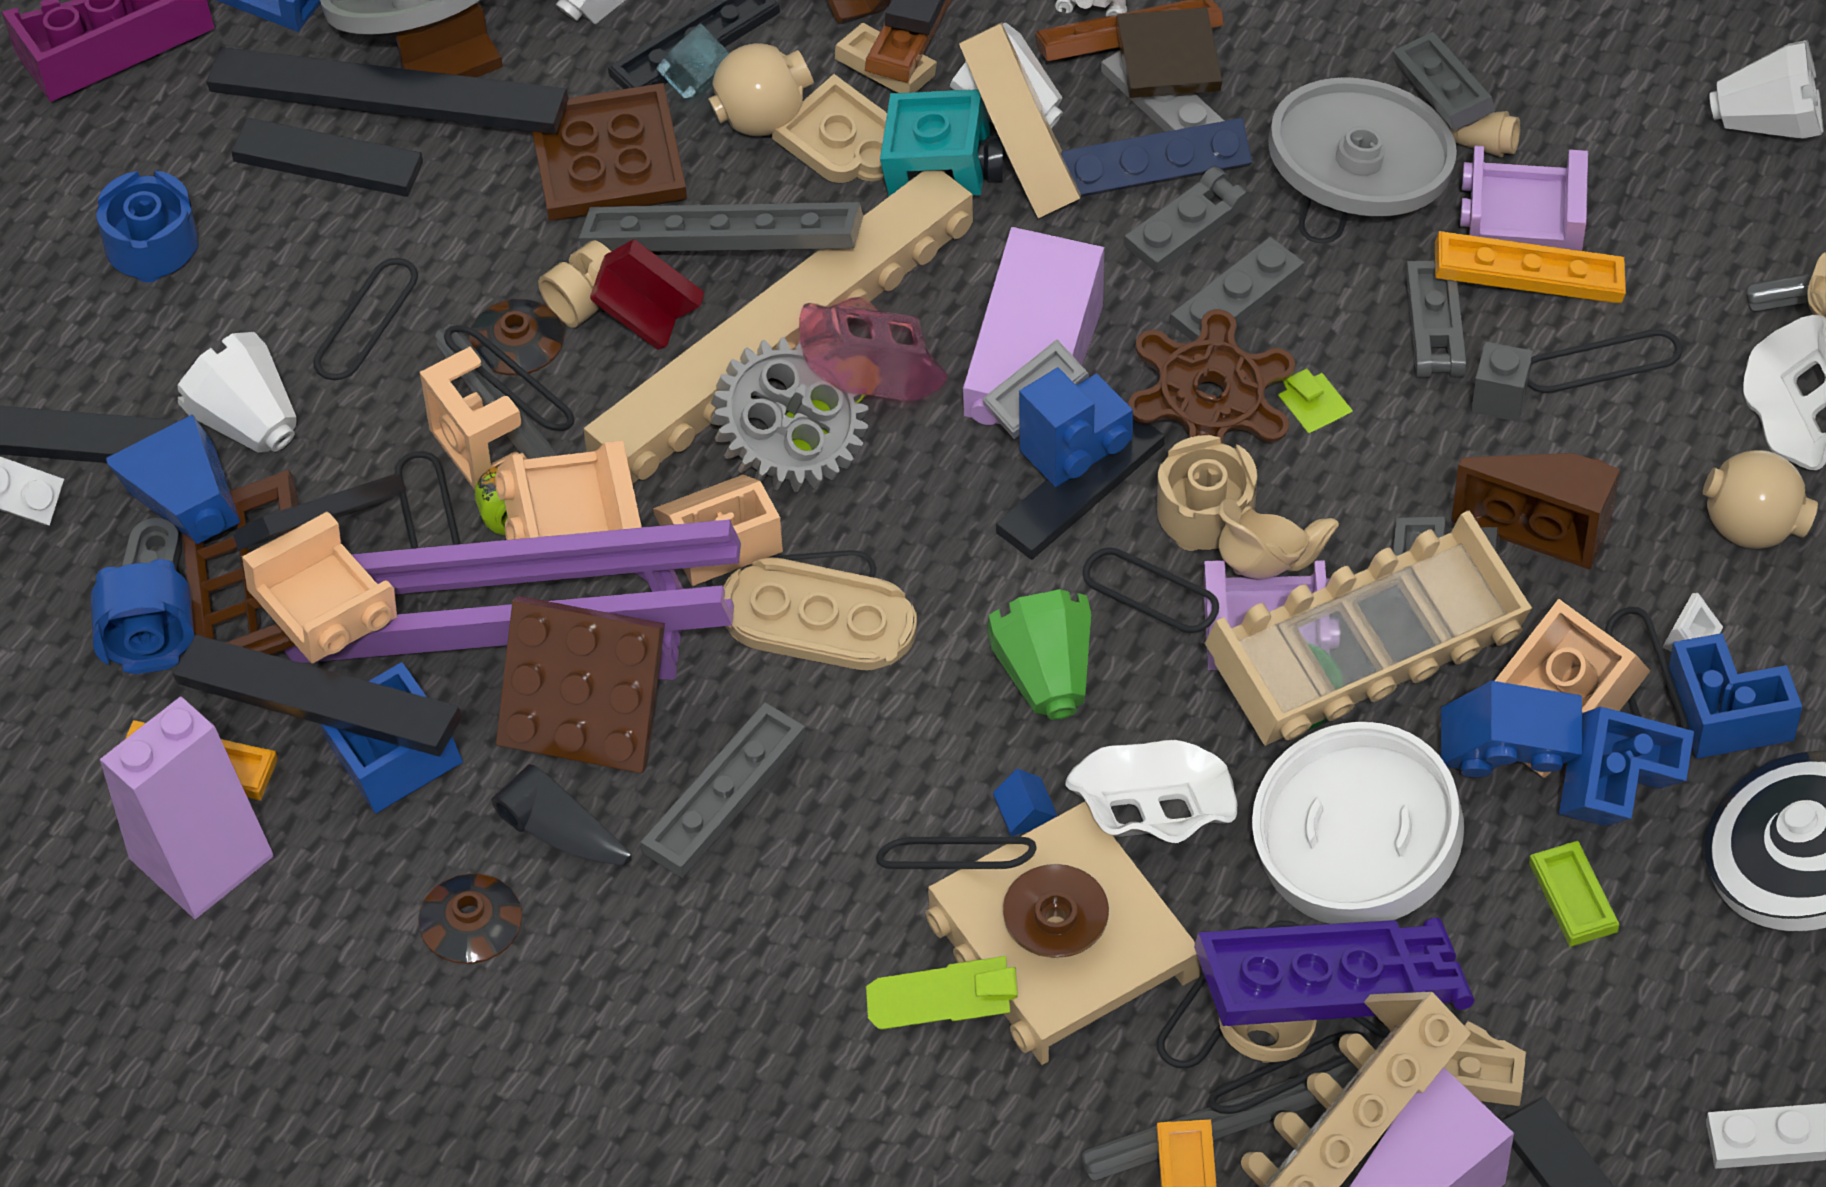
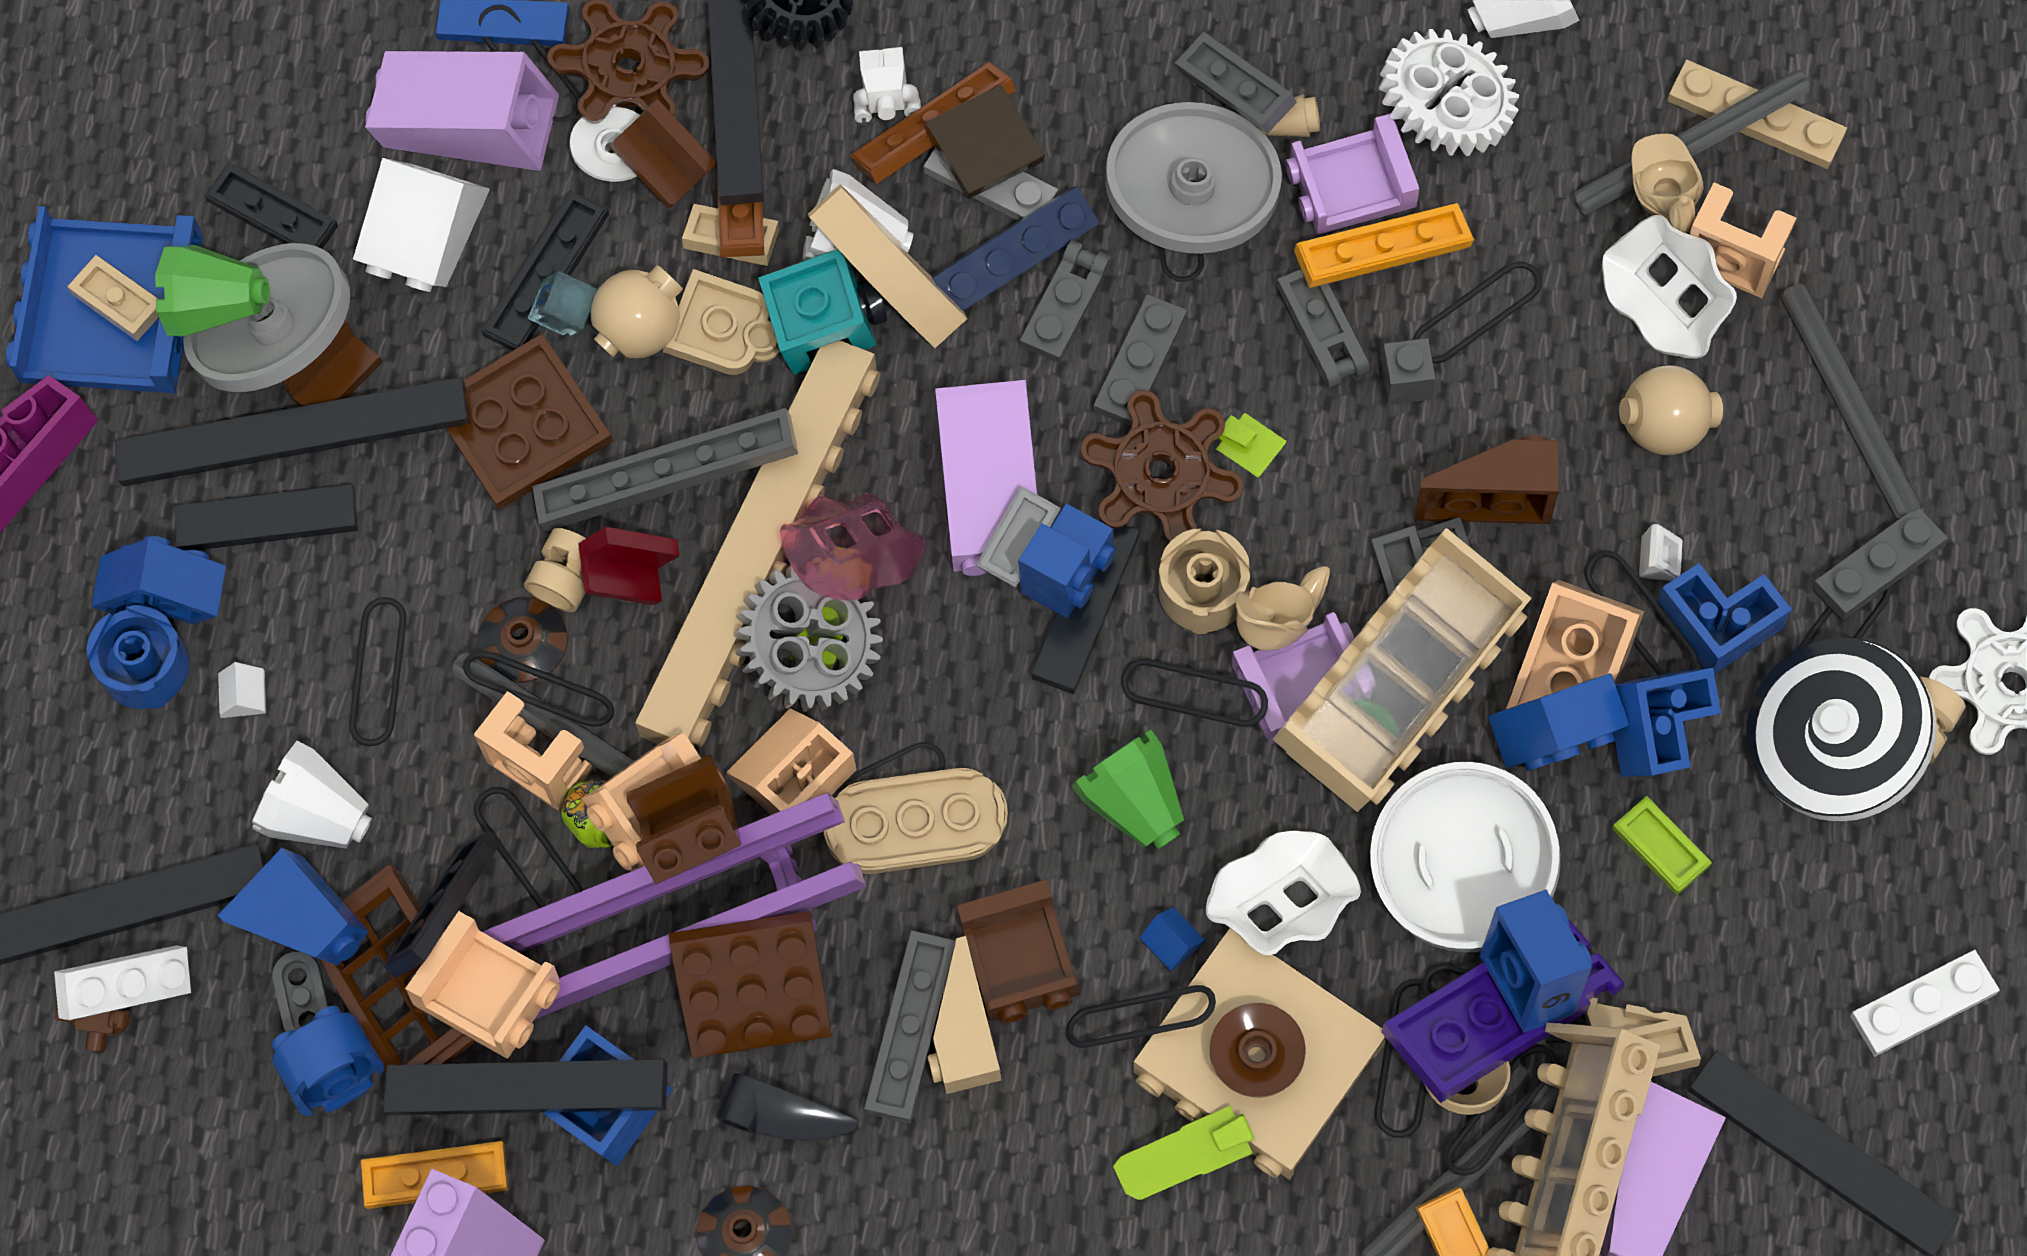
camera: 20 degrees left, 15 degrees up
none -> blue brick [91,536,226,624]
none -> white slope [218,662,266,718]
none -> reddish brown panel [626,754,742,884]
none -> tan slope [927,936,1001,1094]
none -> reddish brown panel [957,879,1079,1024]
none -> white gear [1379,29,1519,156]
none -> blue brick [1479,889,1592,1033]

